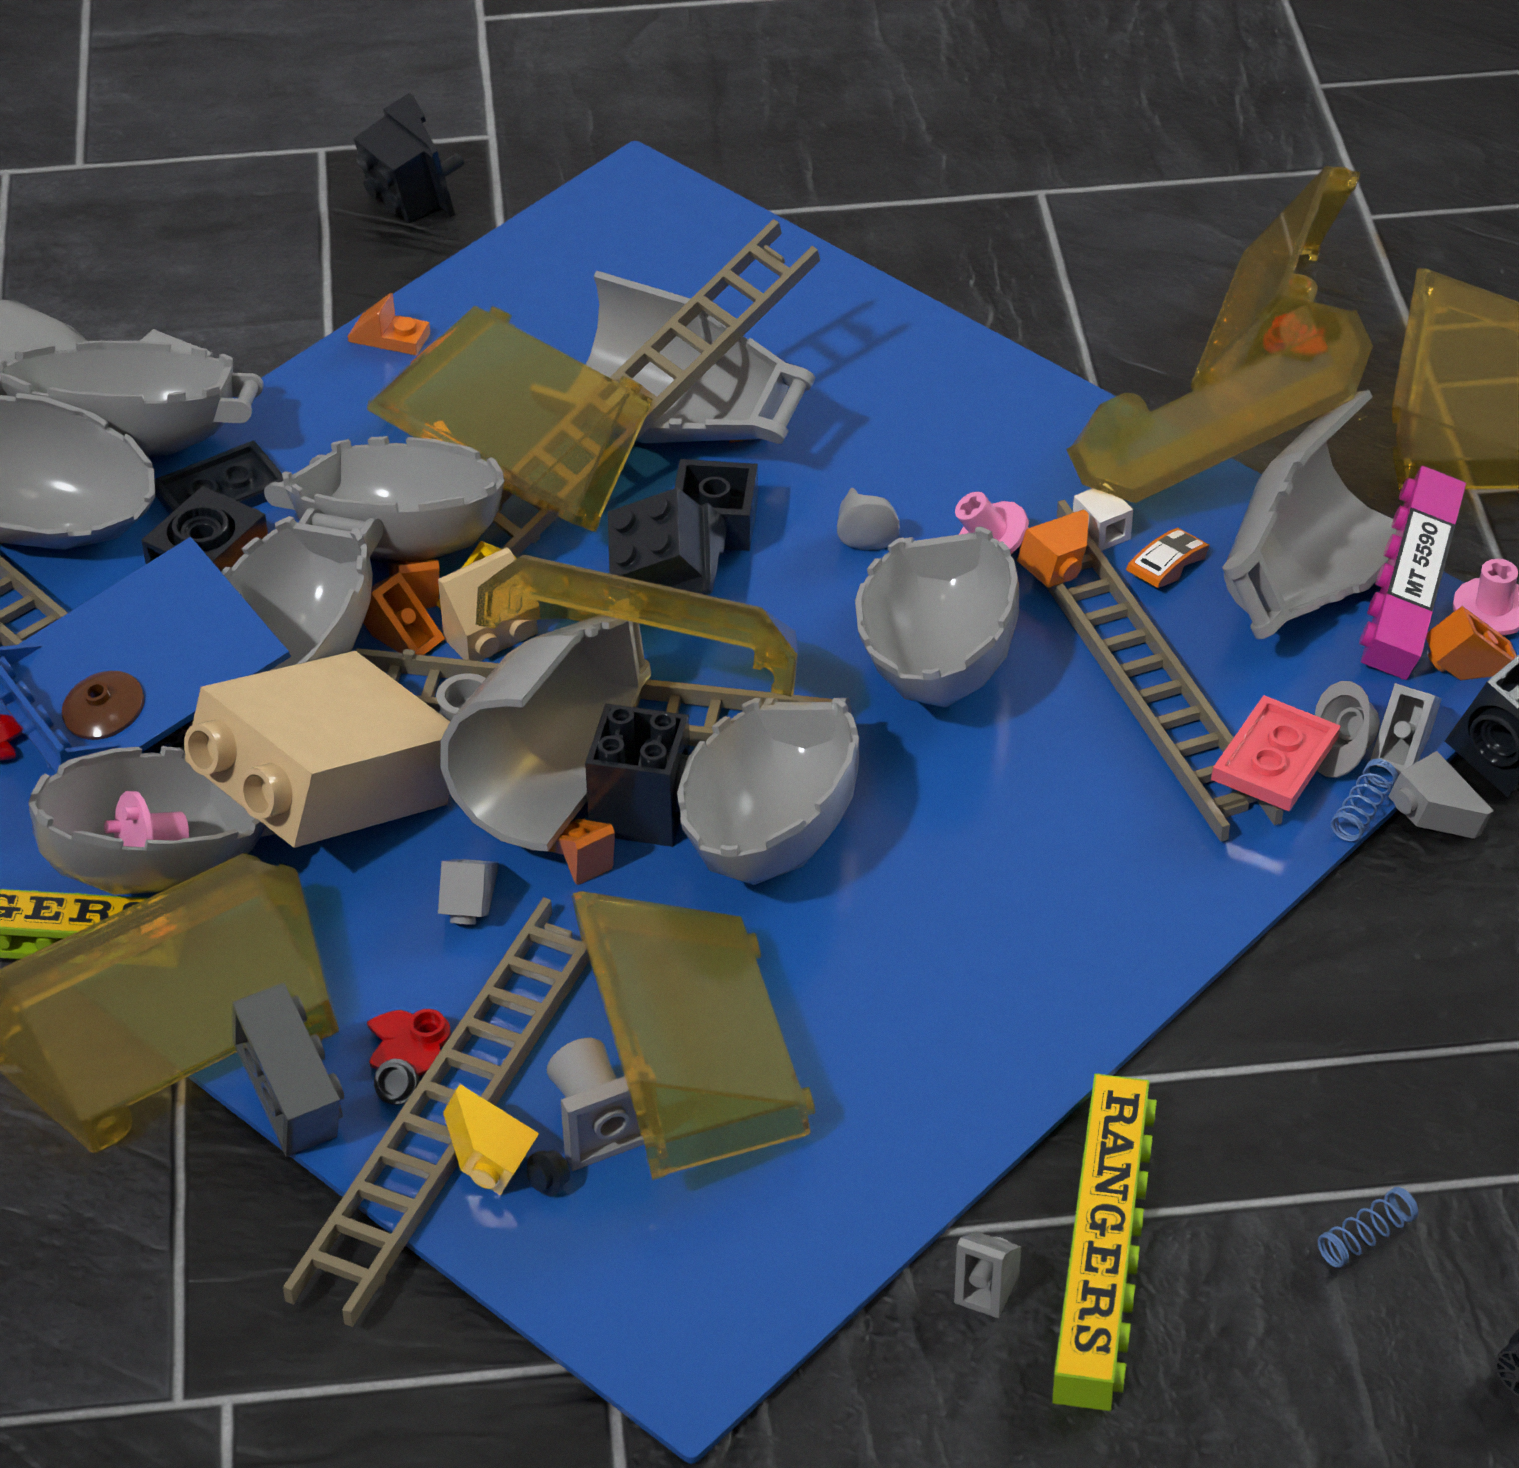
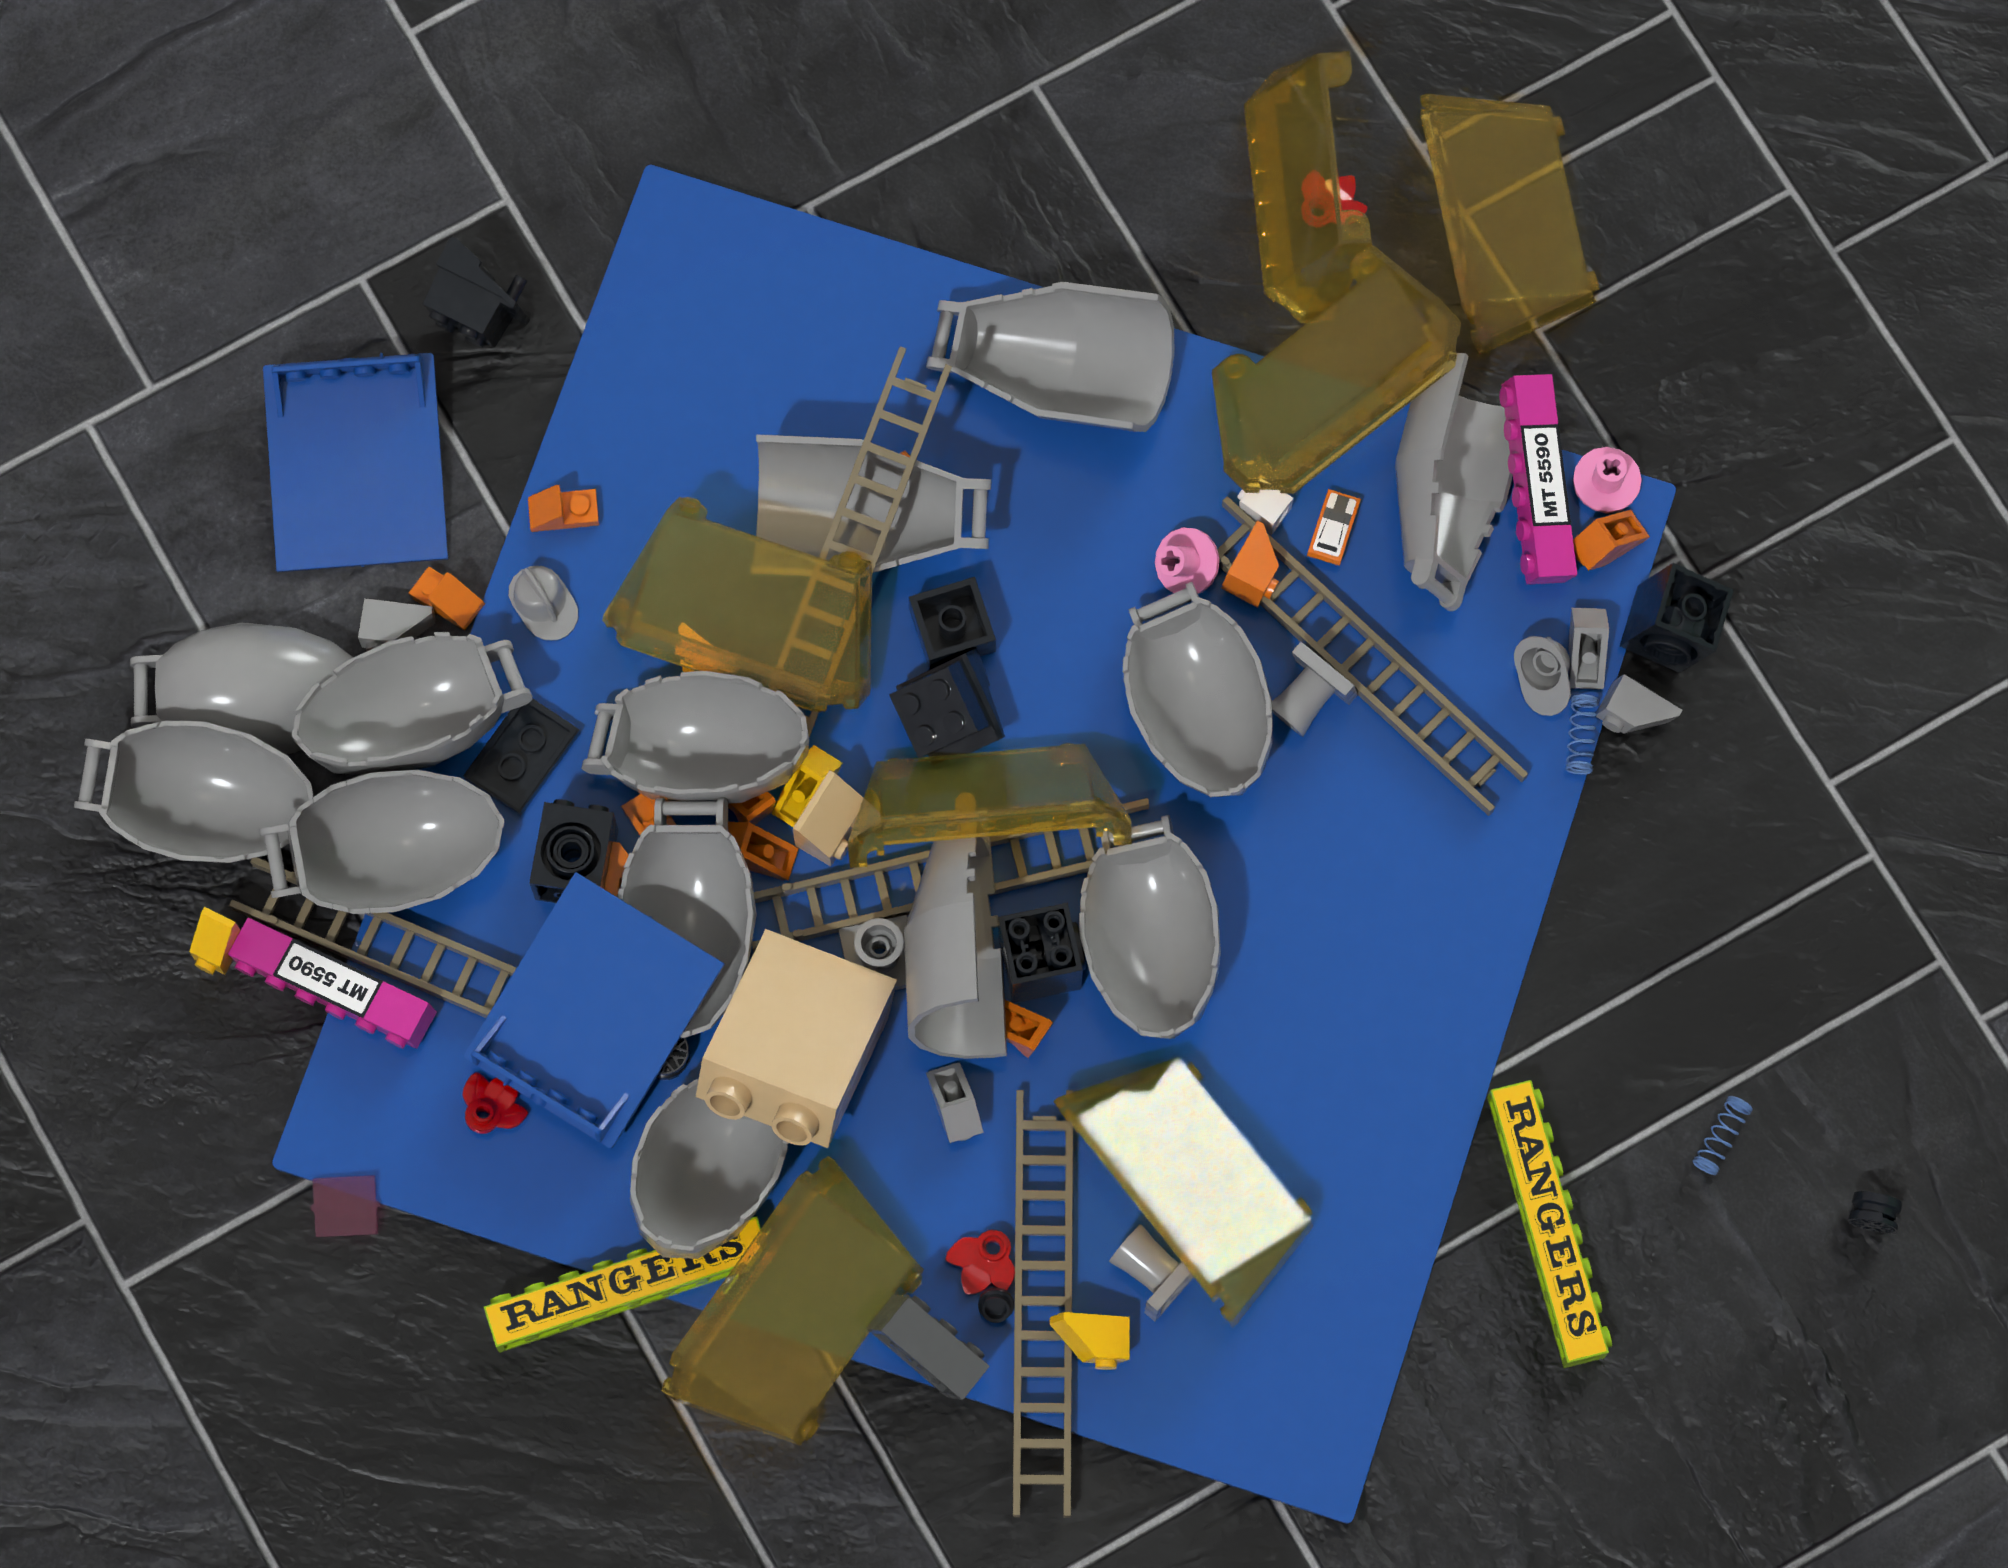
camera: 25 degrees left, 30 degrees up
reddish brown dish [62,671,144,740] -> none
bright pink piece [104,791,189,847] -> none
black plate [527,1150,570,1196] -> none
light grey hair [837,488,900,550] -> none
light grey slope [954,1231,1021,1318] -> none
coral plate [1211,695,1341,811] -> none
none -> blue door [263,353,448,572]
none -> orange slope [409,566,485,631]
none -> light grey piece [509,566,578,641]
none -> light grey windscreen [926,282,1174,432]
none -> light grey plant [1272,642,1358,737]

